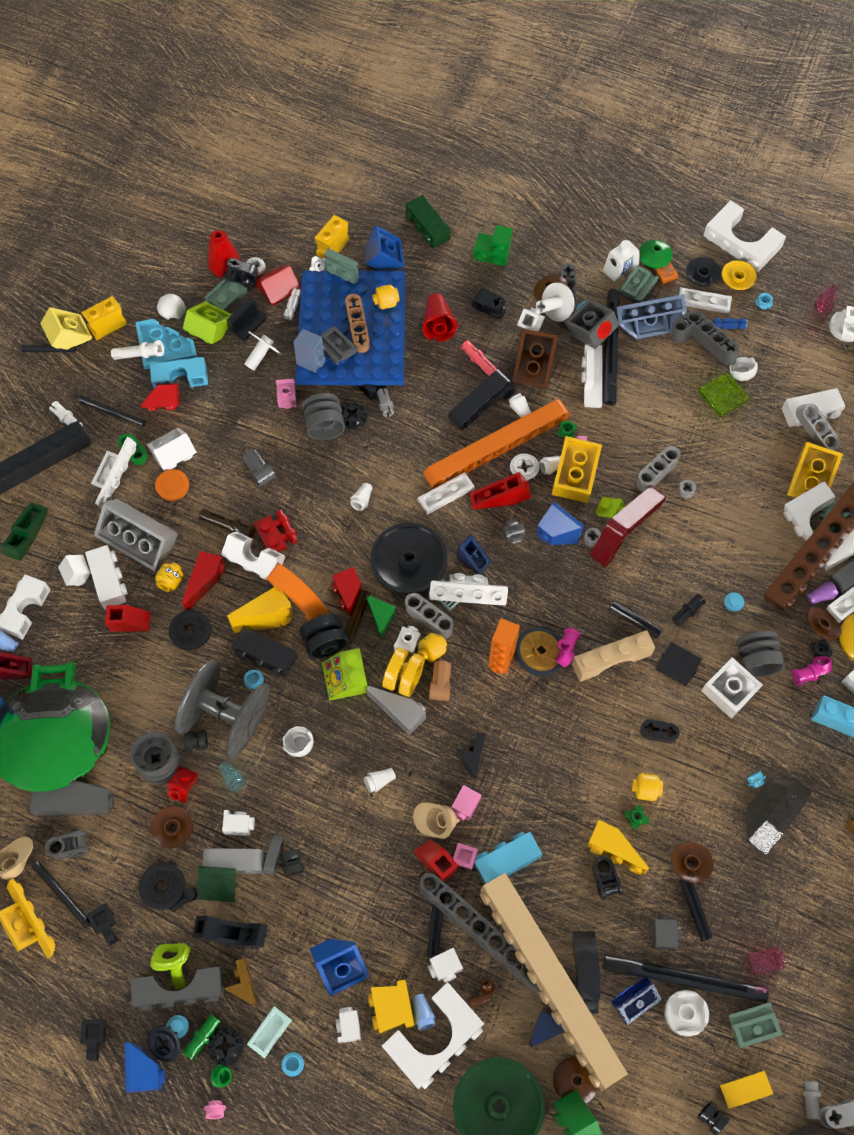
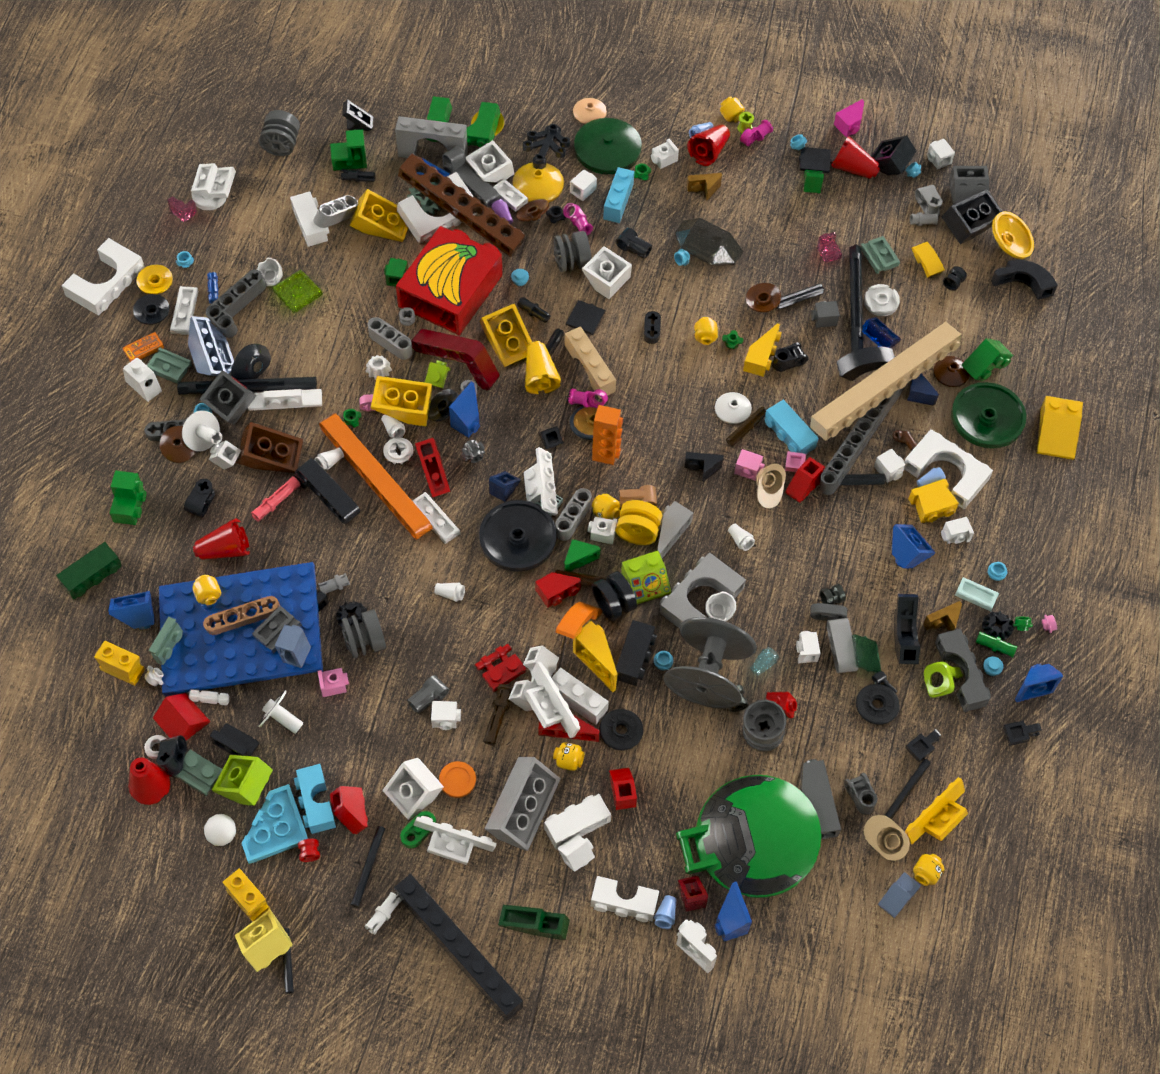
camera: 100 degrees left, 5 degrees down
white pin [111,340,164,360] -> none
black gear [148,1025,182,1062] -> none
reddish brown dish [151,806,193,848] -> none
green dish [639,240,673,269] -> none
none -> black piece [231,344,271,380]
none -> red wheel [298,839,320,862]
none -> white piece [366,355,392,380]
none -> green brick [384,258,408,287]
none -> red brick [396,226,502,336]
none -> black dish [428,389,458,422]
none -> white brick [431,701,461,730]
none -> yellow slope [479,303,532,367]
none -> white bracket [524,662,580,738]
none -> yellow cone [525,341,561,394]
none -> black slope [538,426,564,449]
none -> white brick [551,667,609,725]
none -> black piece [615,228,653,258]
none -> light grey arch [659,553,746,629]
none -> white dish [715,392,752,424]
none -> dark brown axle [726,407,766,447]

